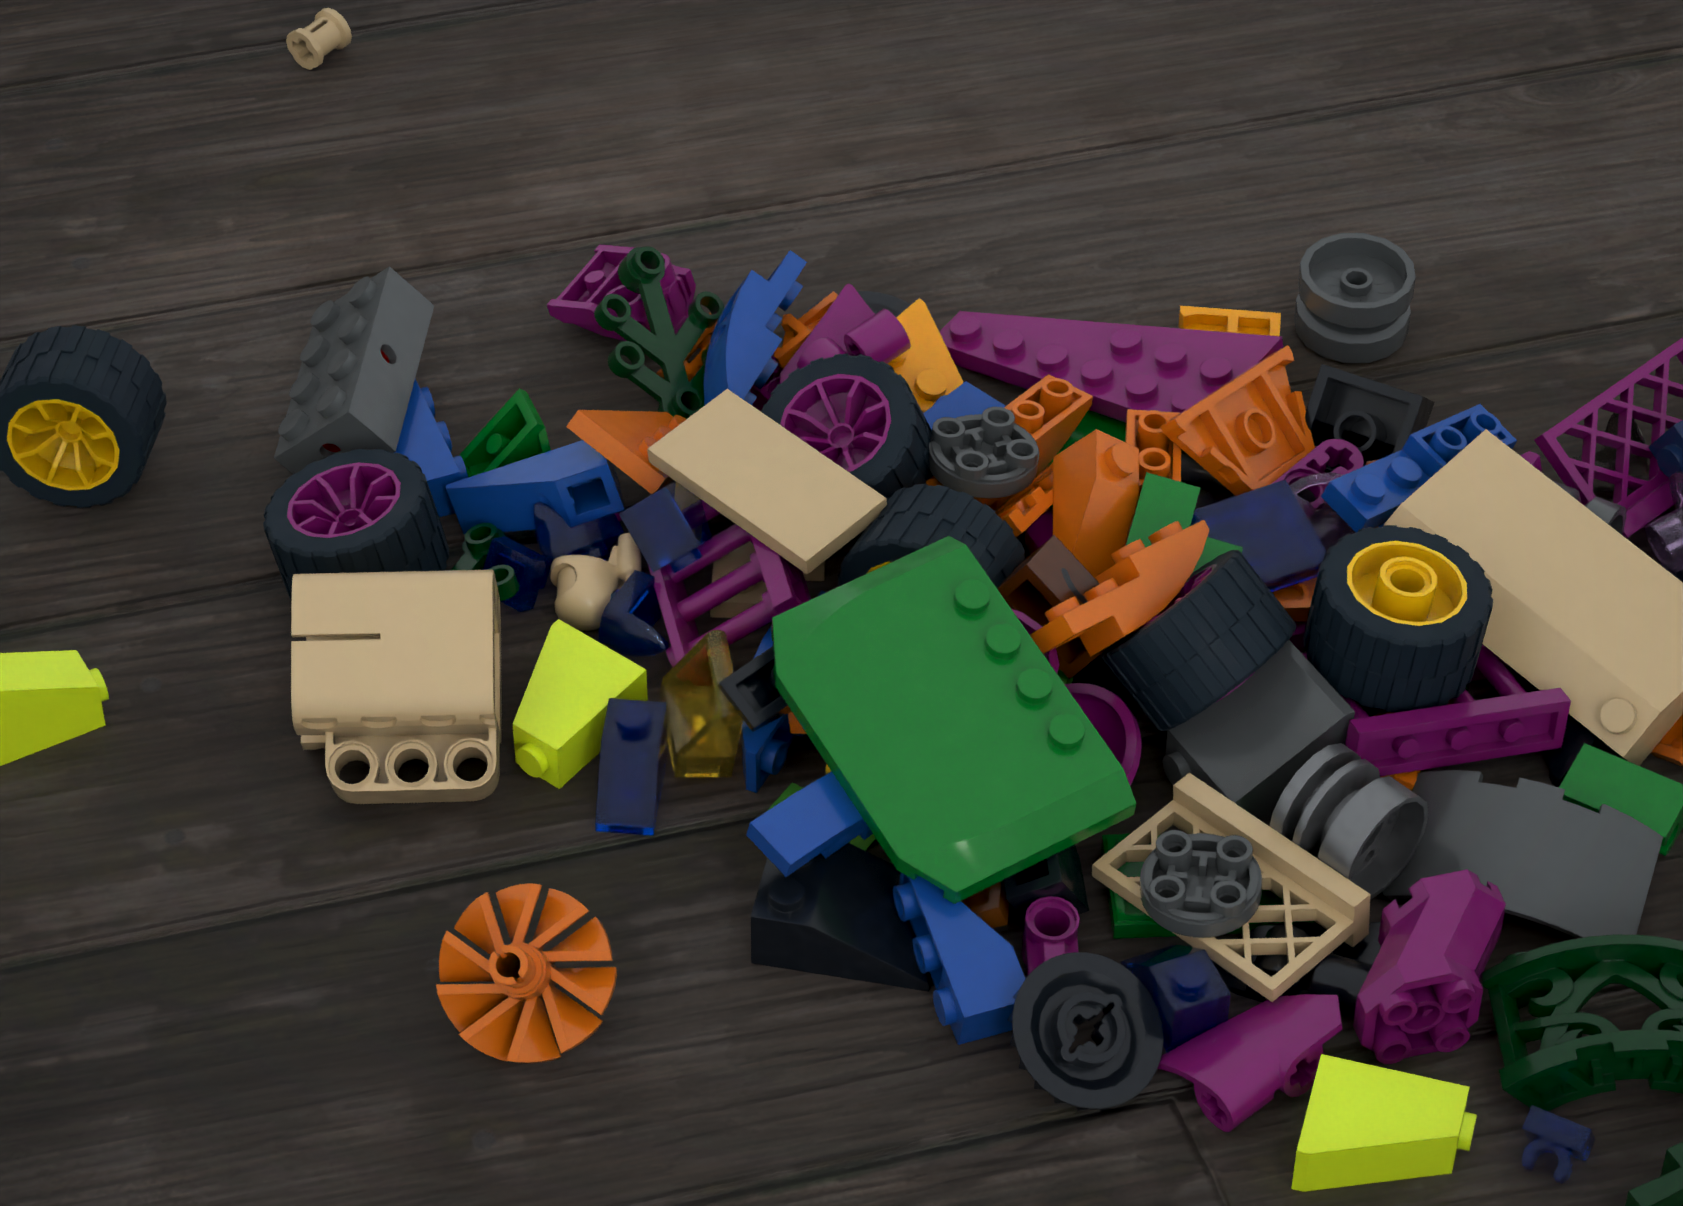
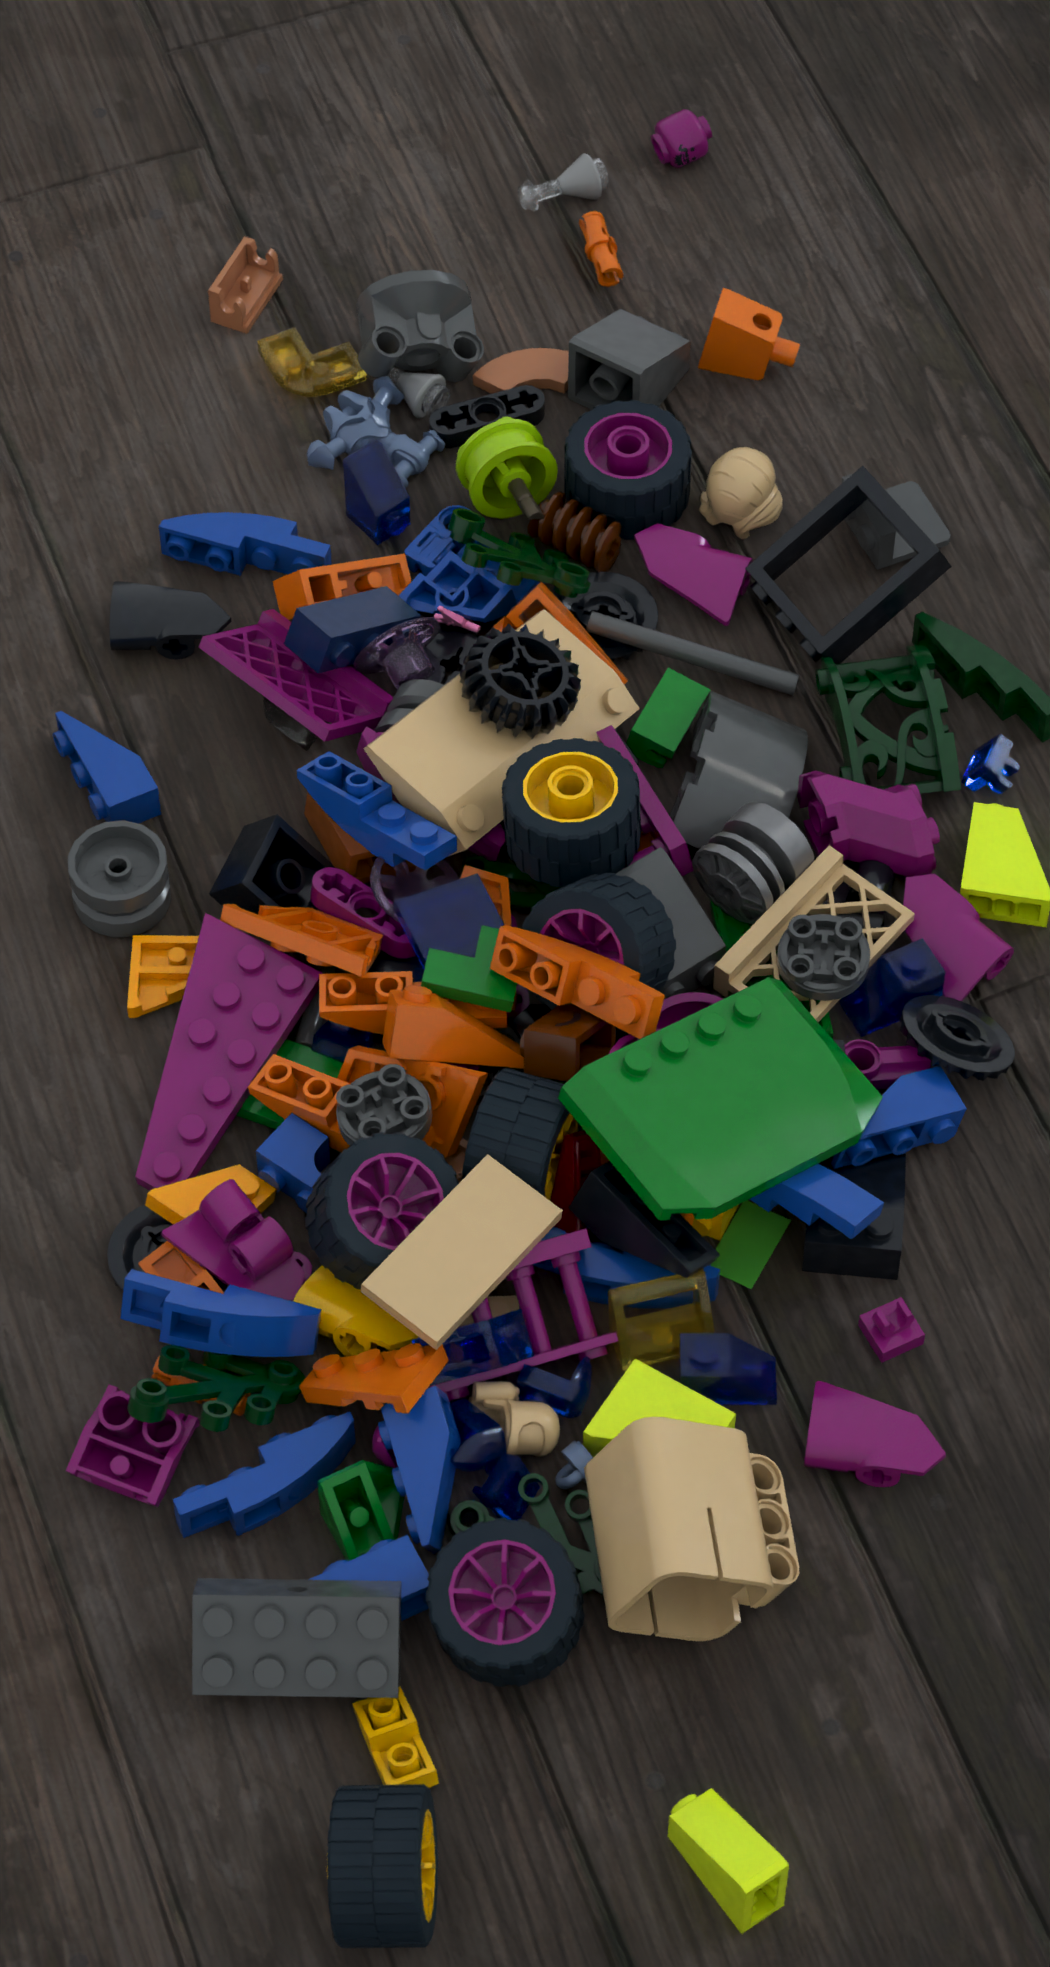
camera: 95 degrees left, 10 degrees up
orange piece [436,883,617,1063] -> none
none -> blue slope [52,711,161,824]
none -> blue slope [173,1411,356,1538]
none -> yellow slope [352,1686,439,1788]
none -> black gear [460,623,581,739]
none -> sand blue tile [555,1441,593,1489]
none -> magenta panel [804,1381,946,1488]
none -> magenta tile [858,1297,925,1363]

